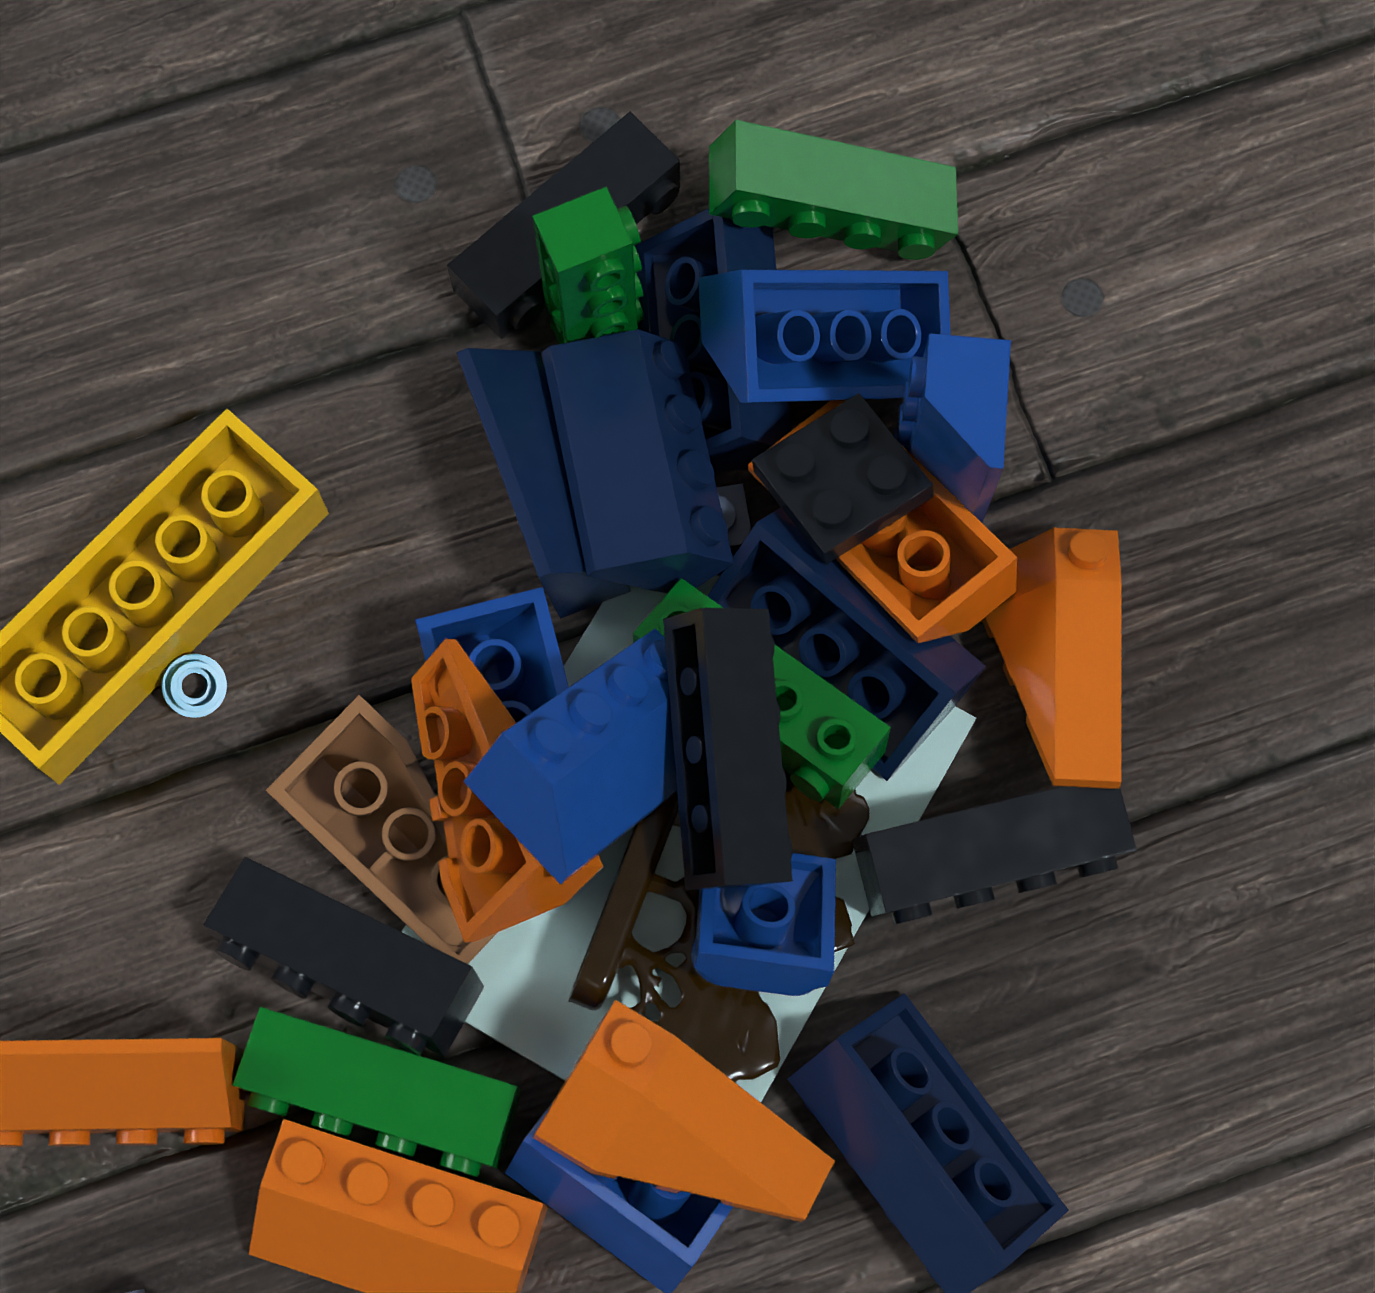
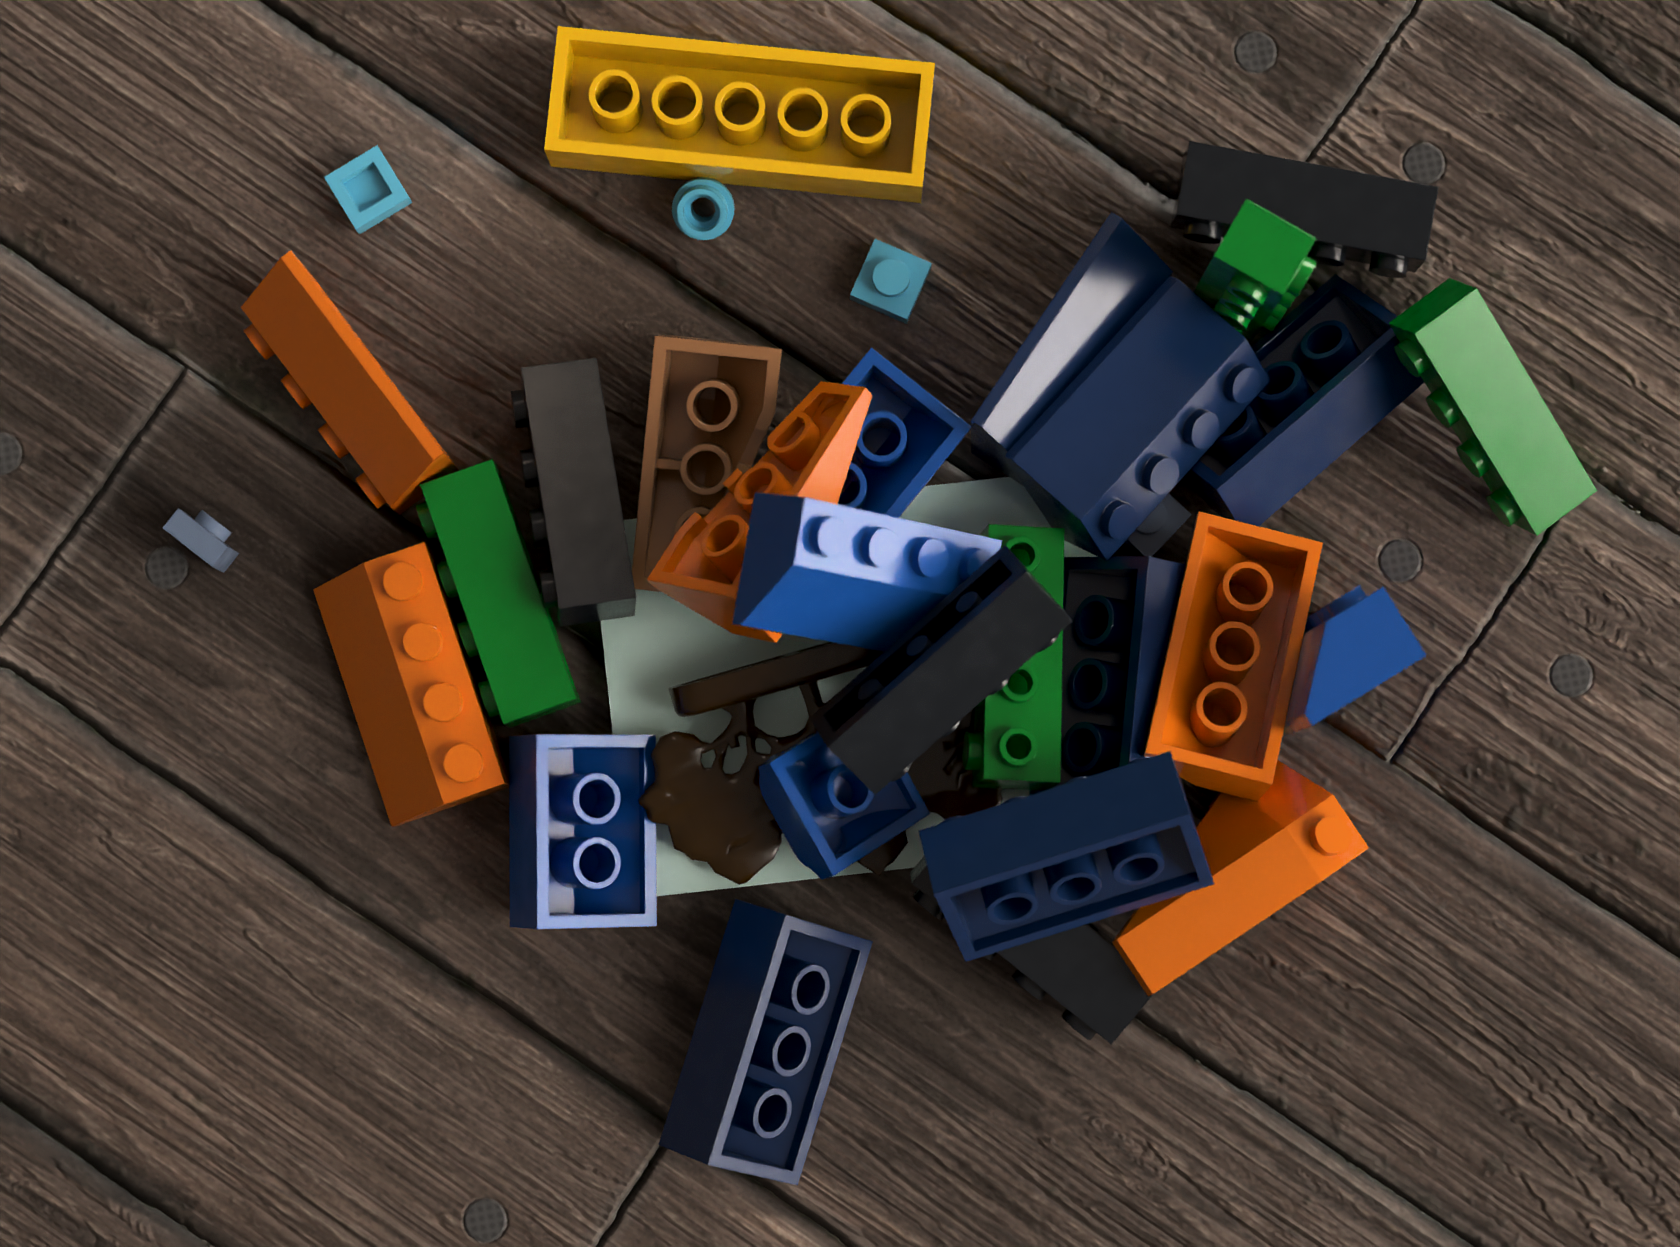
camera: 55 degrees right, 10 degrees up
orange wedge [532,1000,835,1222] -> none
blue slope [698,270,951,403] -> none
black plate [752,393,934,565] -> none
none -> medium azure plate [850,239,932,324]
none -> dark blue slope [918,751,1214,962]

